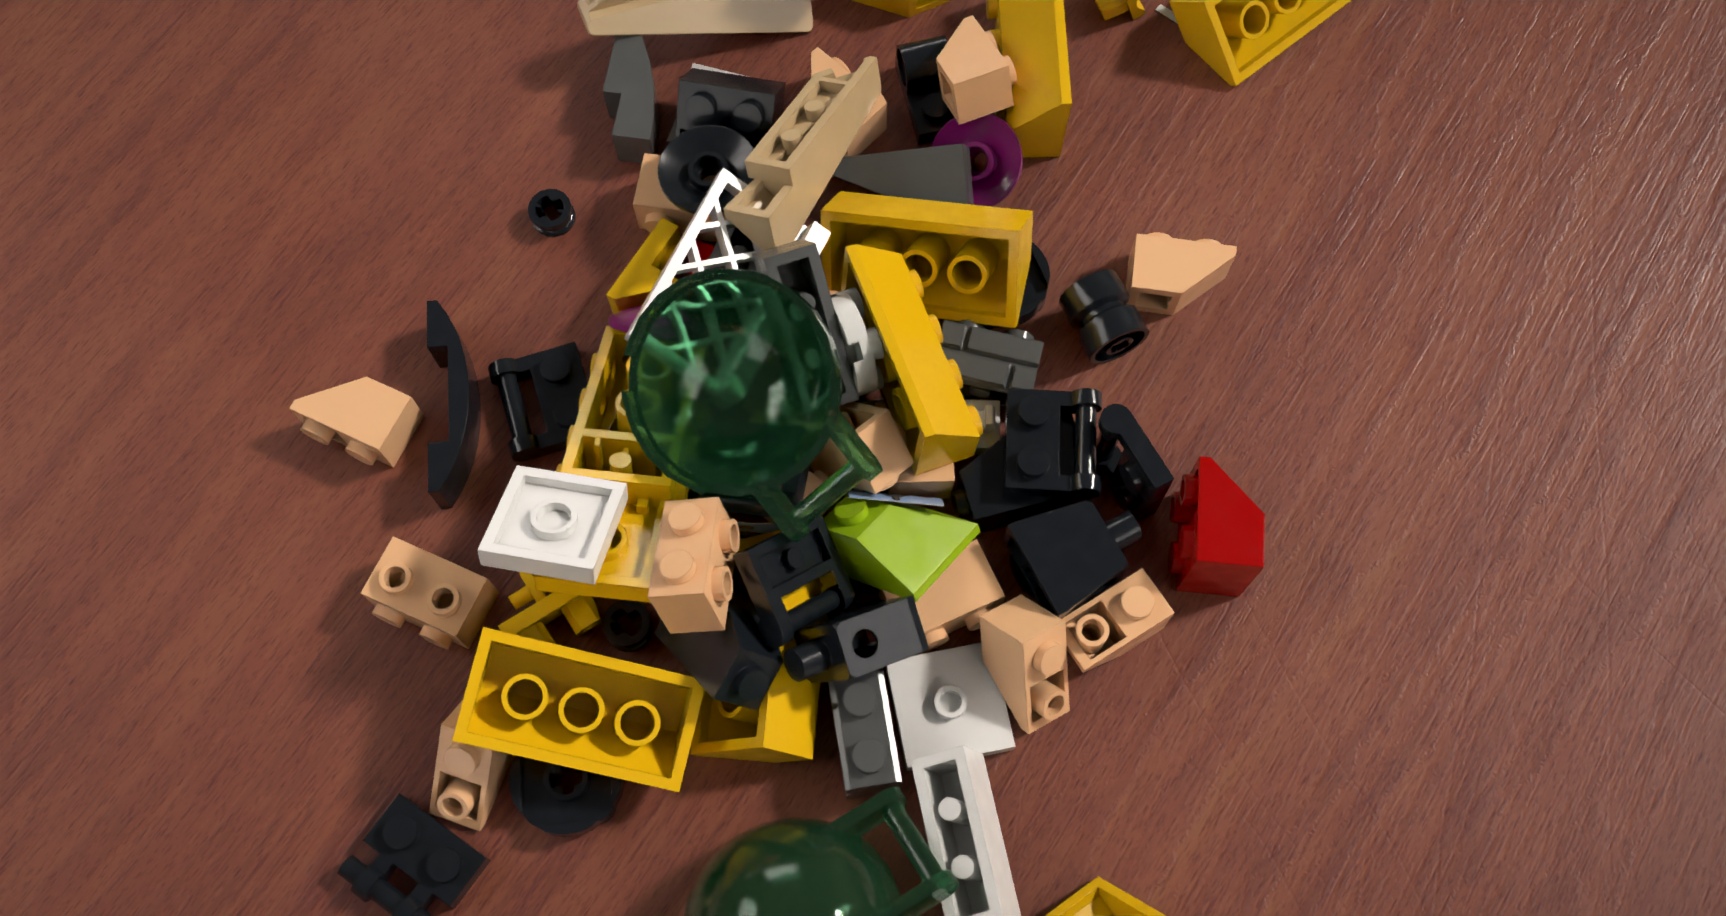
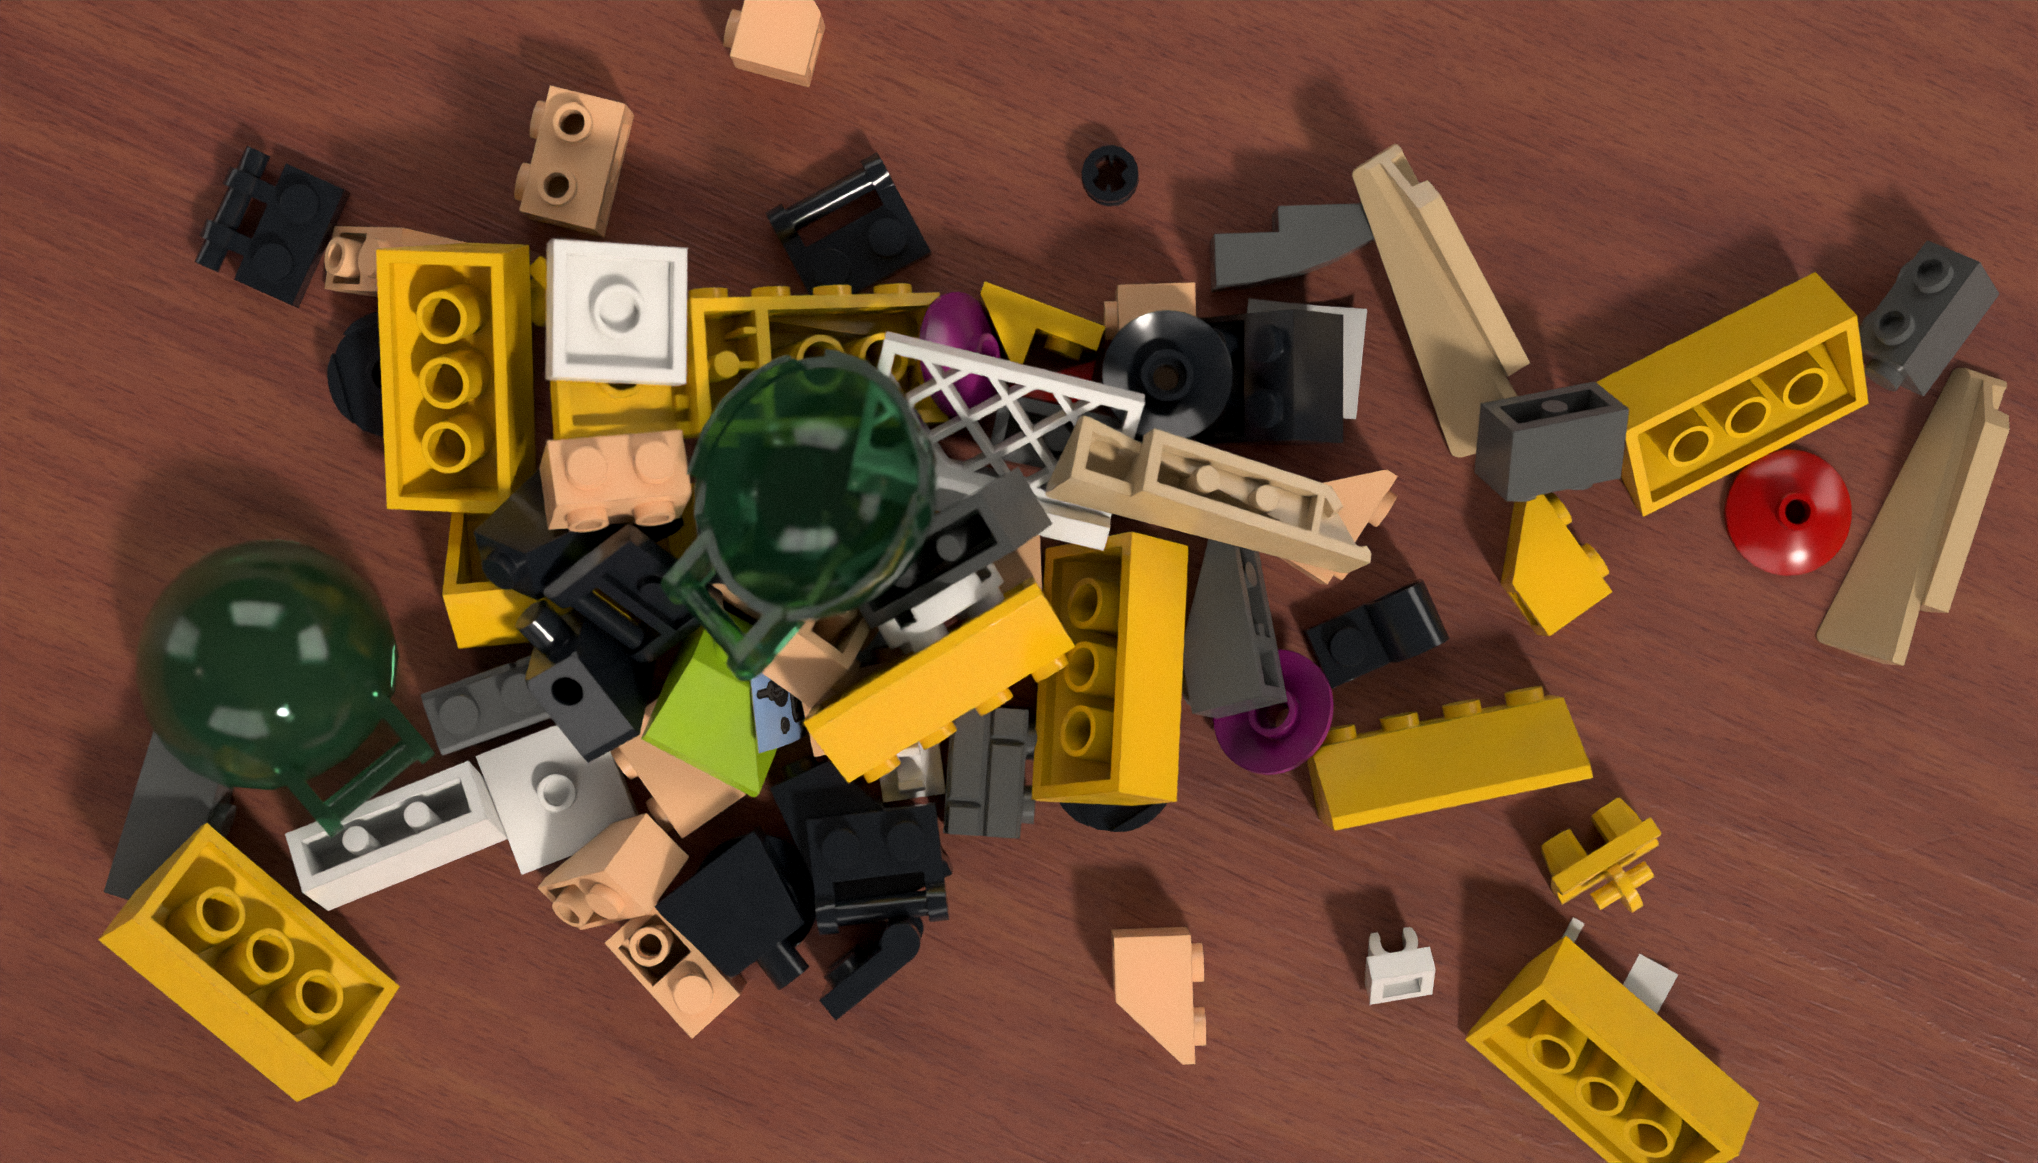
camera: 75 degrees right, 20 degrees up
black slope [427,300,481,509] -> none
light nougat slope [936,15,1017,125] -> none
black wheel [1059,269,1149,364] -> none
red slope [1168,456,1265,597] -> none
none -> white tile [1365,927,1436,1005]

